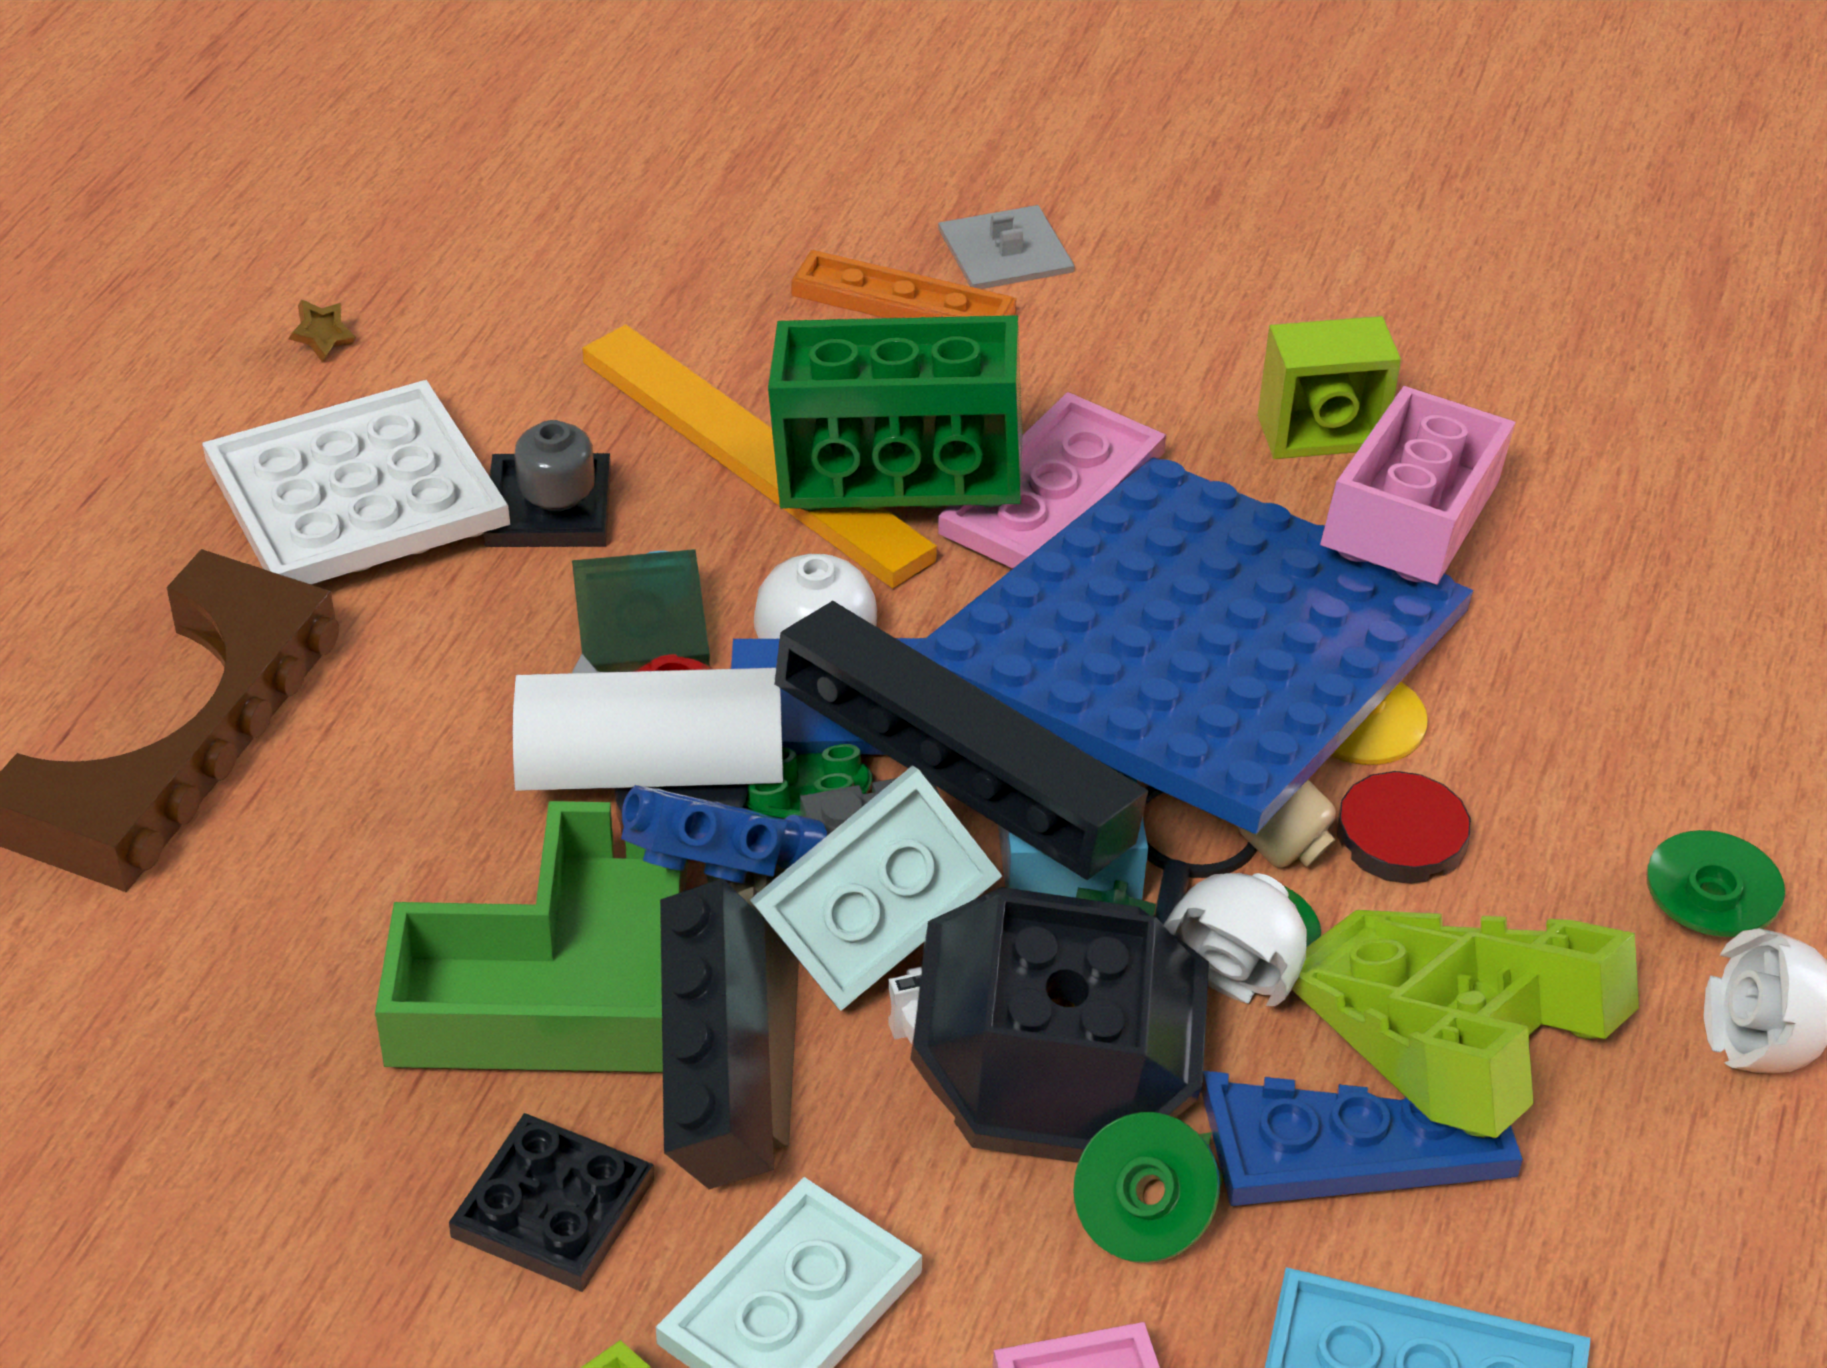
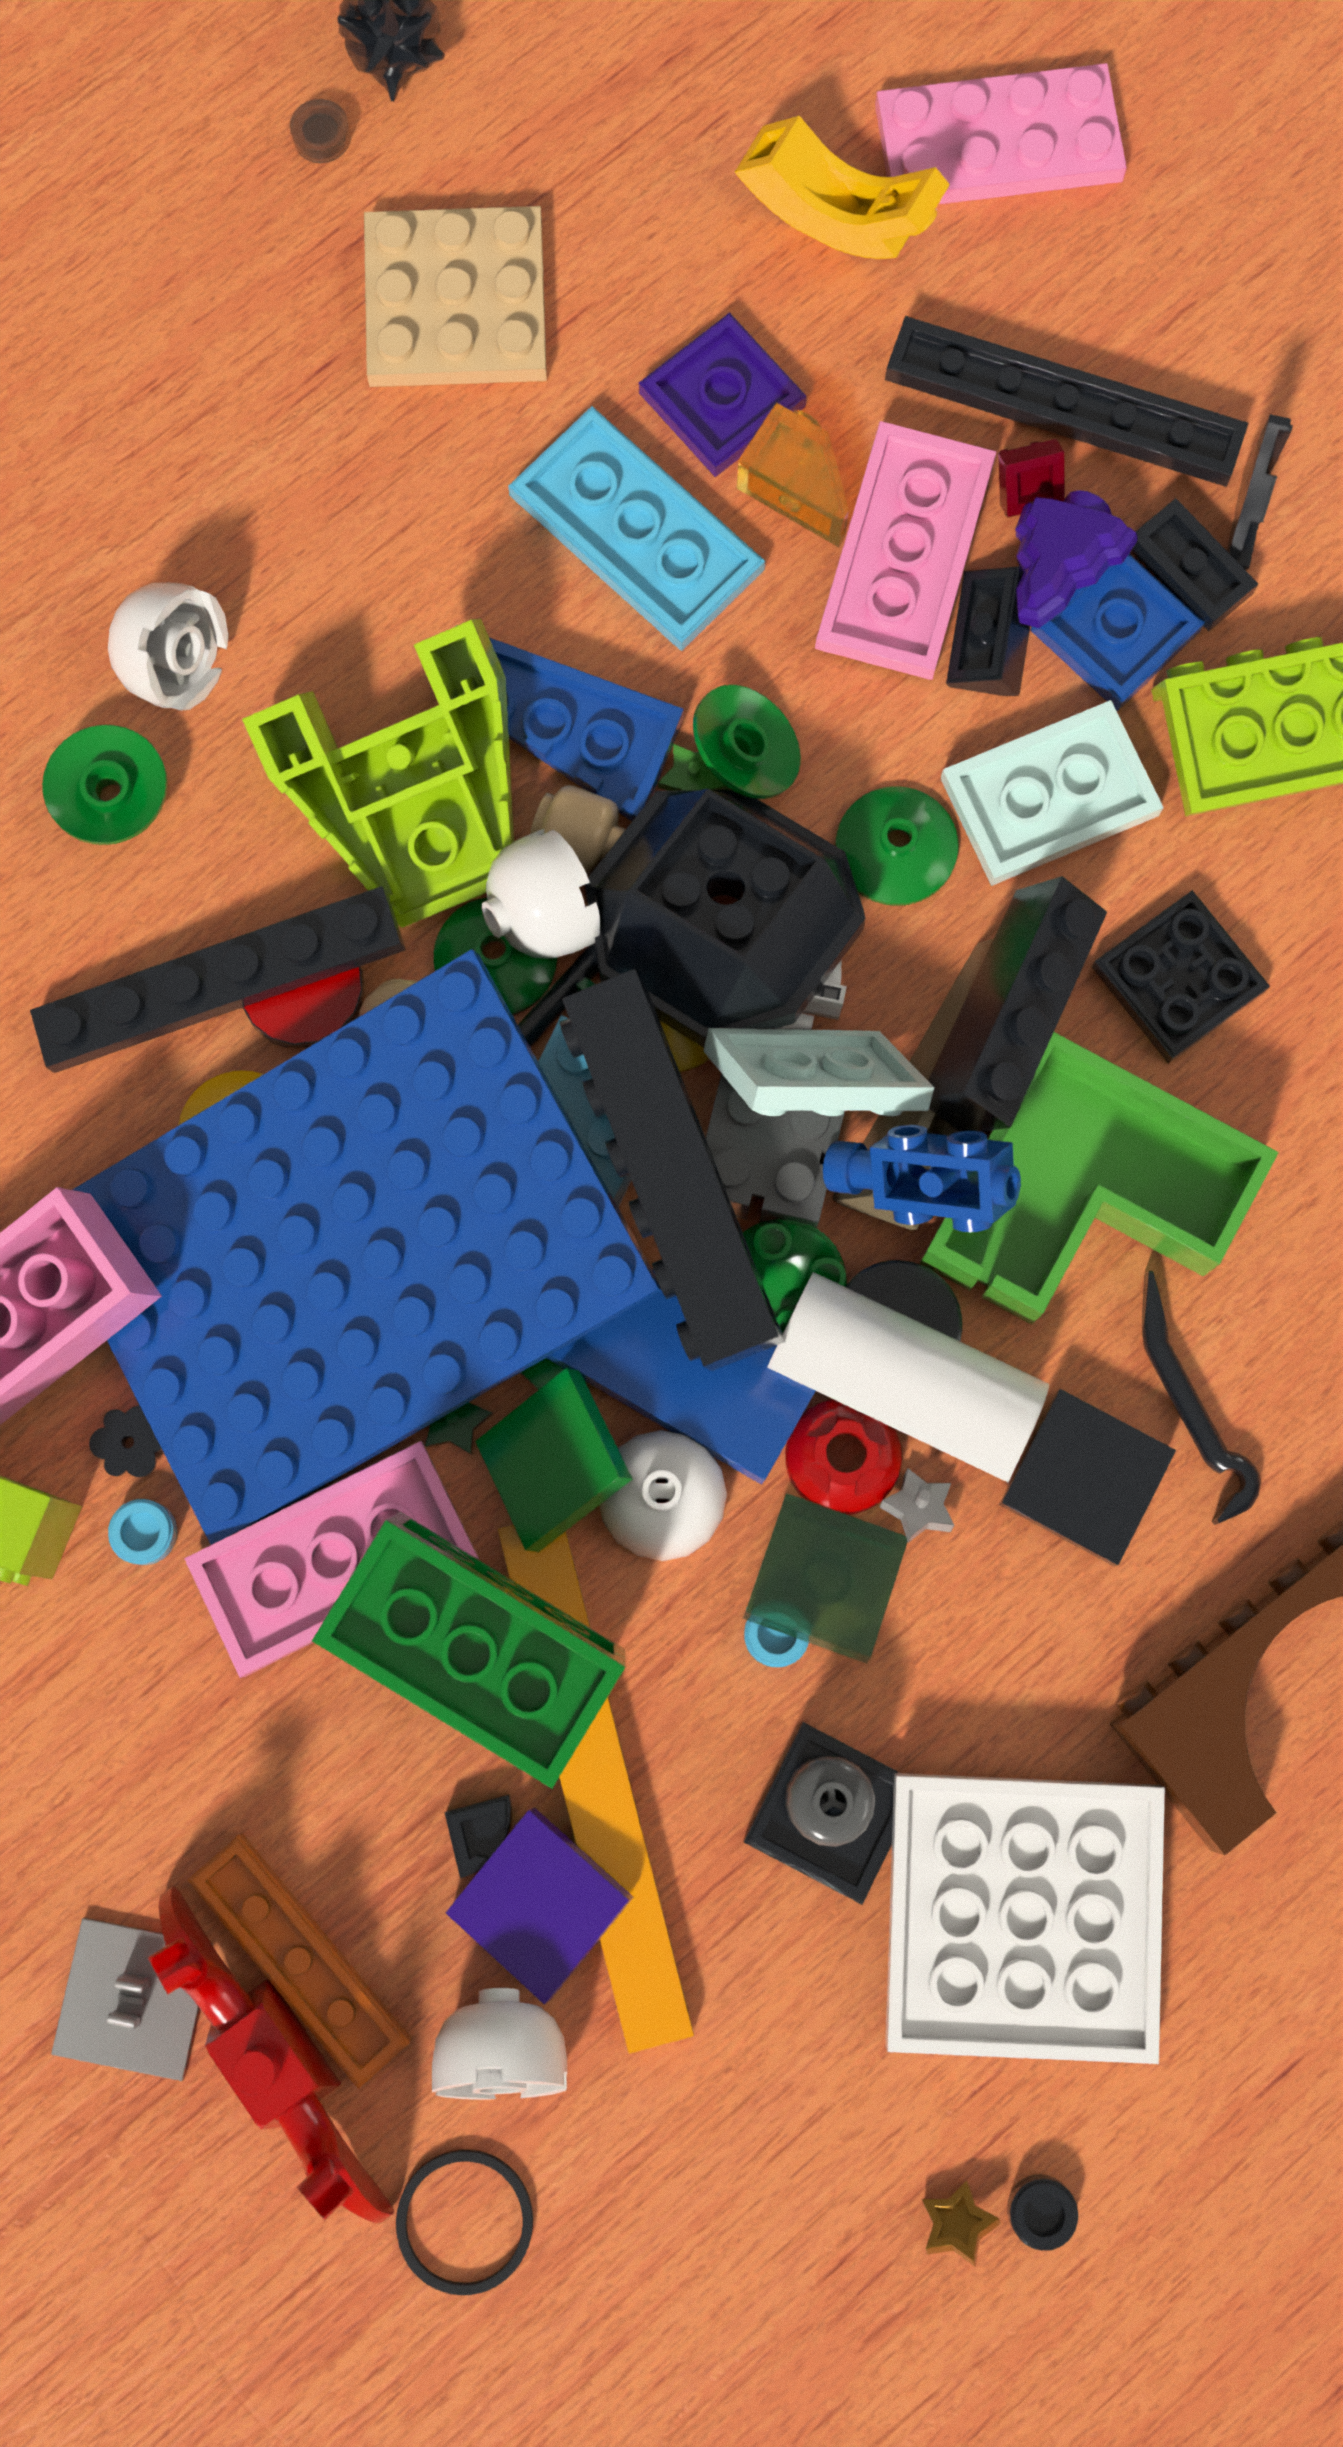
camera: 150 degrees left, 35 degrees up
none -> black plate [30,886,406,1073]
none -> black plant [89,1406,162,1477]
none -> medium azure tile [108,1499,177,1565]
none -> red torso [148,1886,394,2223]
none -> black piece [396,2150,533,2295]
none -> white cylinder [432,1988,567,2100]
none -> dark purple tile [446,1807,634,2005]
none -> green tile [475,1368,633,1552]
none -> tan head [530,785,626,876]
none -> green dish [835,786,958,906]
none -> black tile [999,1389,1176,1567]
none -> black tile [1007,2174,1078,2251]
none -> black piece [1142,1271,1261,1525]

